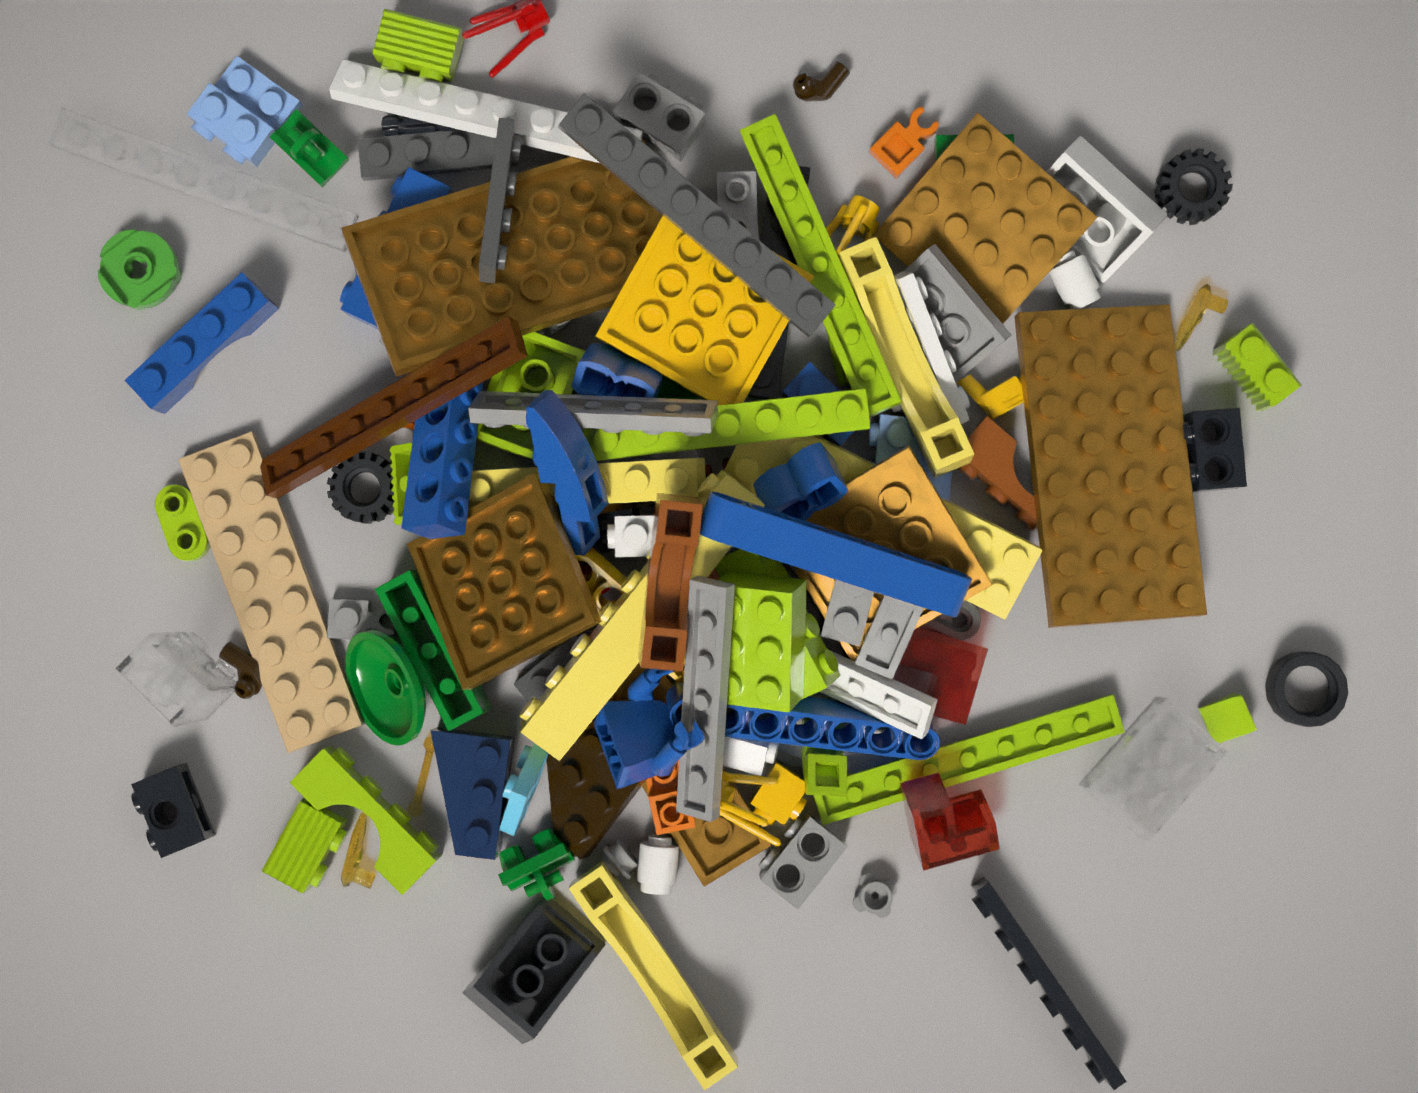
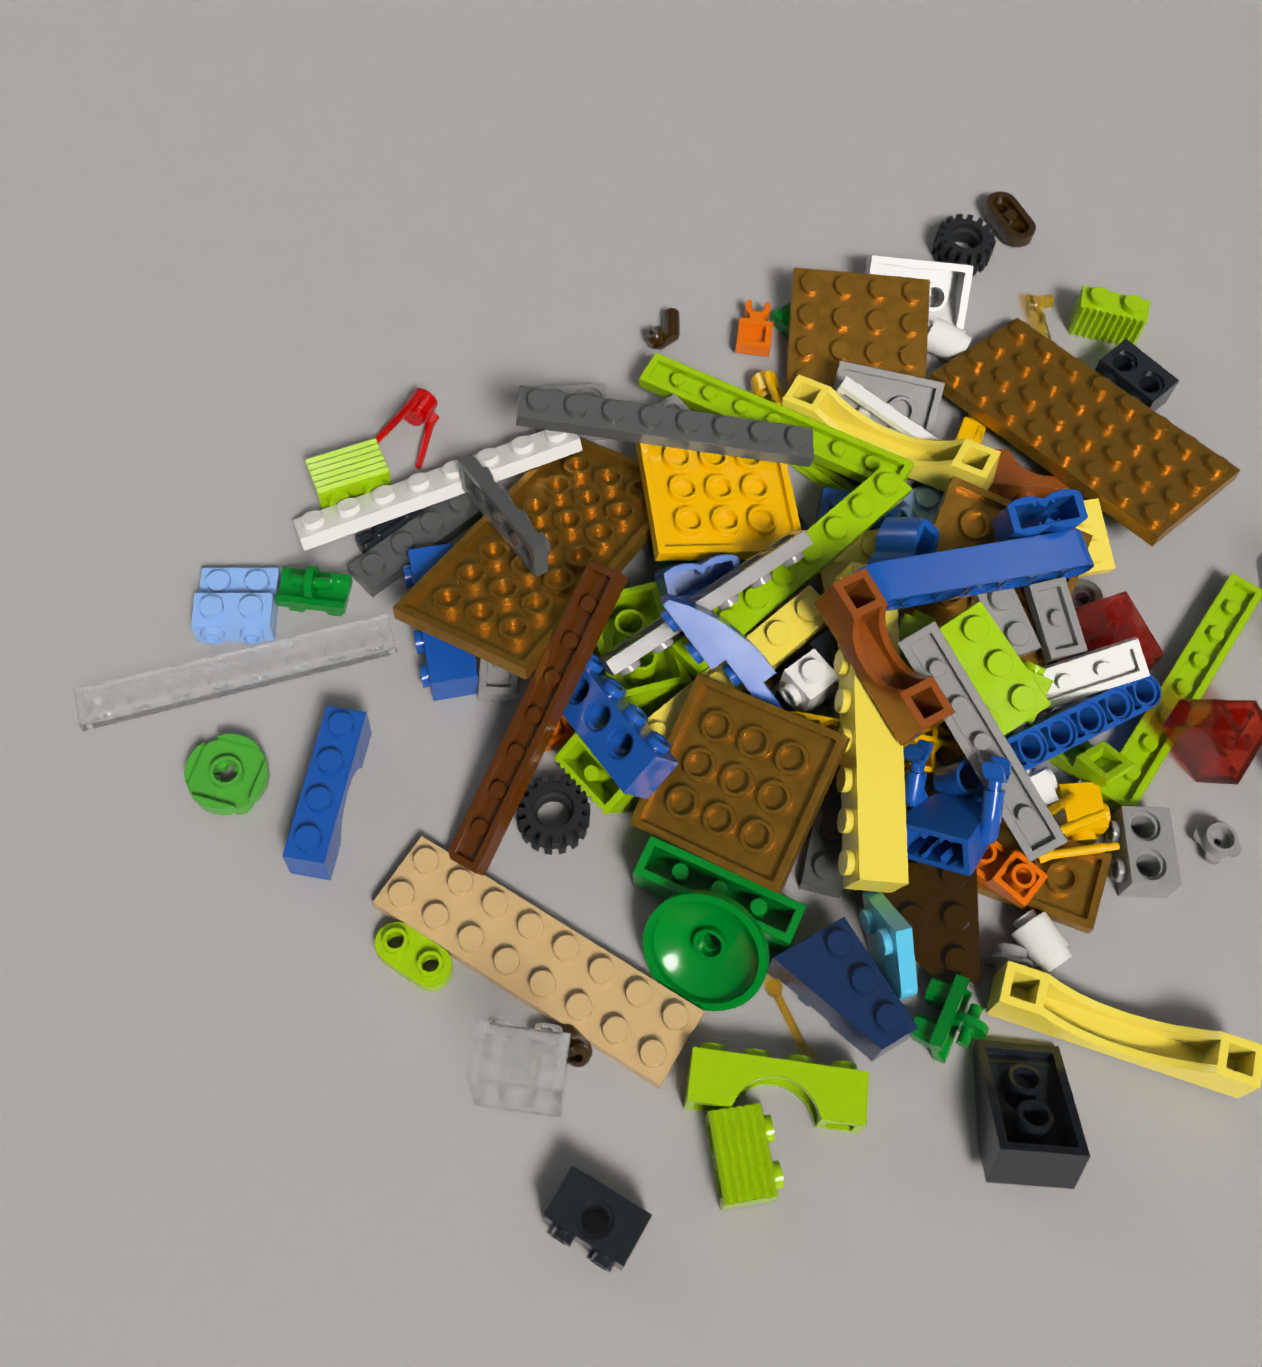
camera: 40 degrees left, 25 degrees down
light grey plate [327,599,397,640] -> none
clear yellow bar [341,812,376,889] -> none
none -> dark brown plate [983,191,1036,247]
none -> blue brick [991,489,1088,542]

